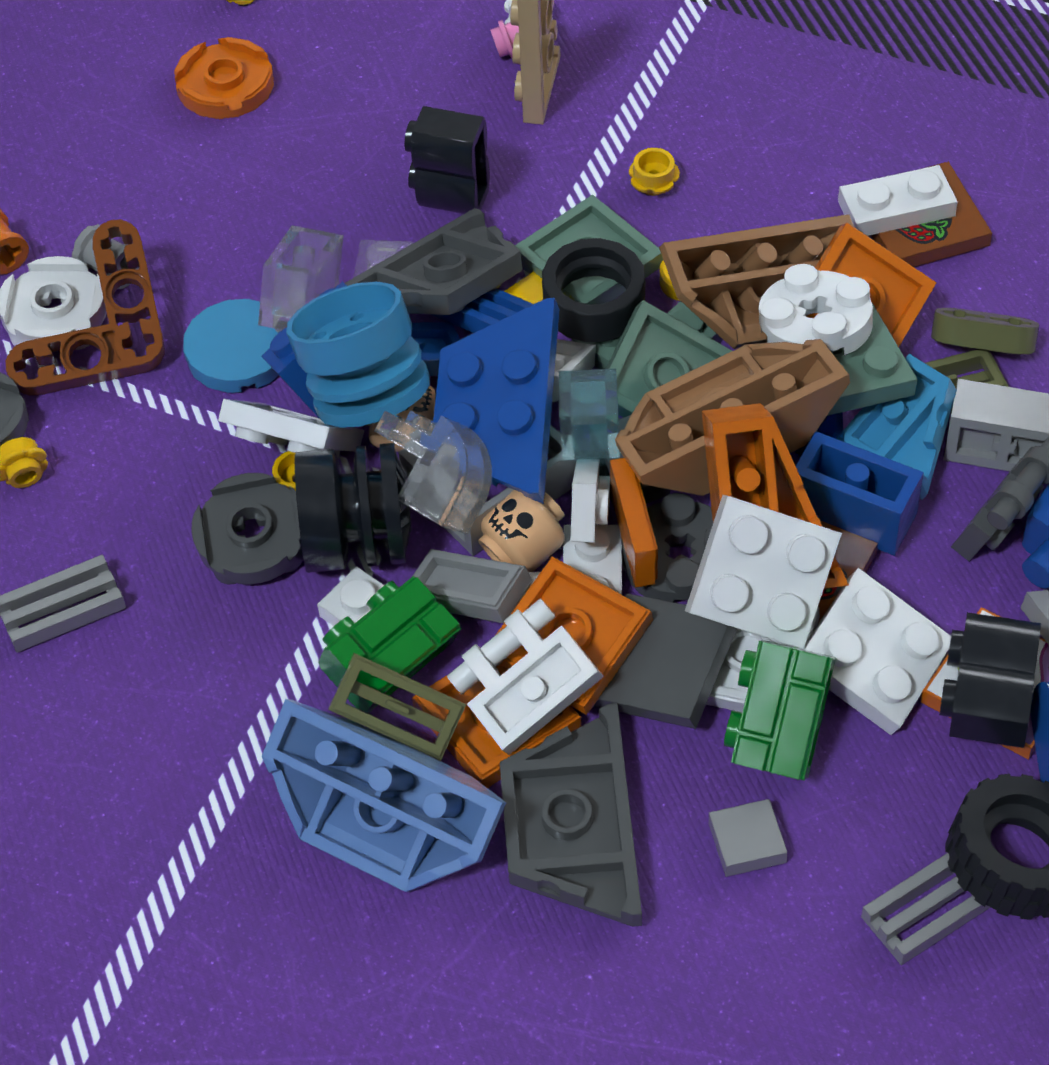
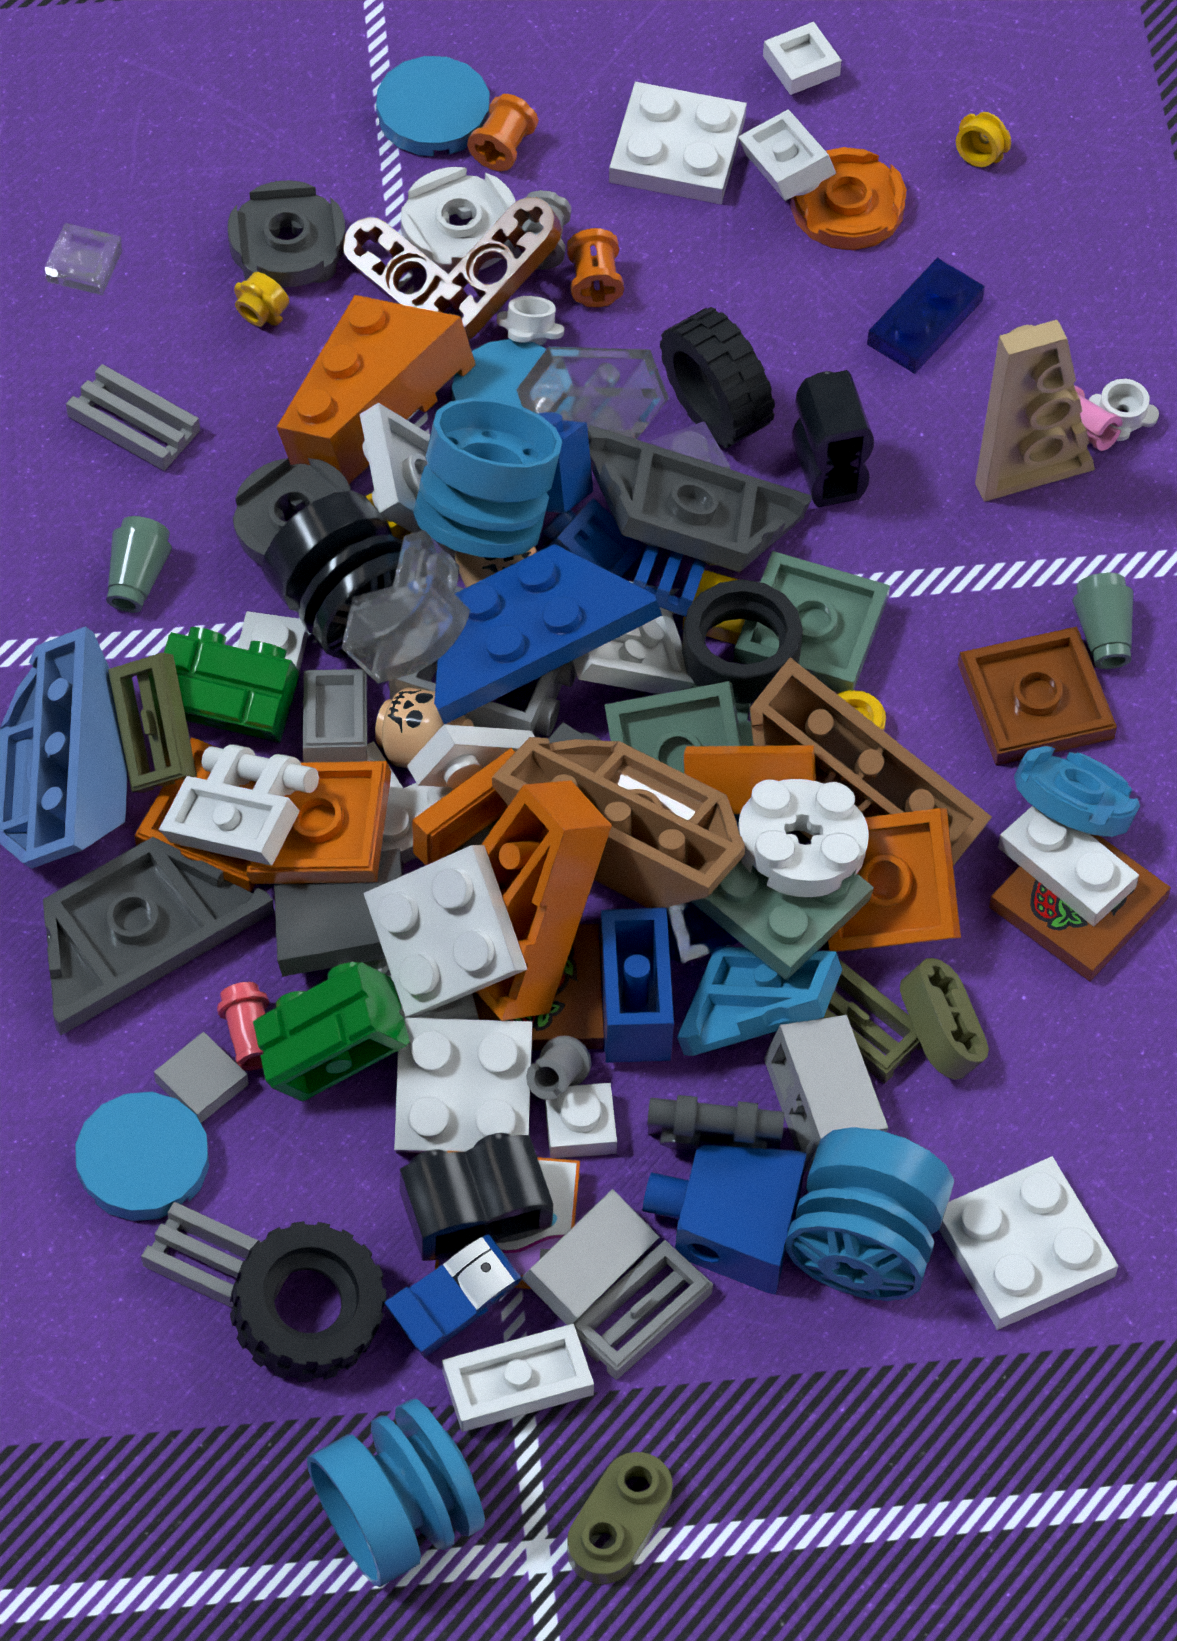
camera: 55 degrees right, 5 degrees up
clear light blue brick [559,368,620,460] -> none
yellow plate [629,148,680,196] -> none
none -> dark azure tile [75,1092,209,1221]
none -> sand green cone [106,516,172,613]
none -> coral pin [217,982,269,1071]
none -> orange wedge [276,295,476,484]
none -> white plate [496,296,564,345]
none -> light grey pin [526,1036,591,1100]
none -> white plate [545,1083,617,1159]
none -> orange bush [566,228,624,307]
none -> white plate [609,82,747,204]
none -> black tyre [660,307,775,448]
none -> orange tile [684,745,816,814]
none -> white plate [738,109,836,201]
none -> white plate [763,22,842,95]
none -> clear blue plate [867,257,985,374]
none -> dark orange tile [957,626,1117,766]
none -> dark azure tile [1014,746,1140,837]
none -> sand green cone [1072,572,1134,669]

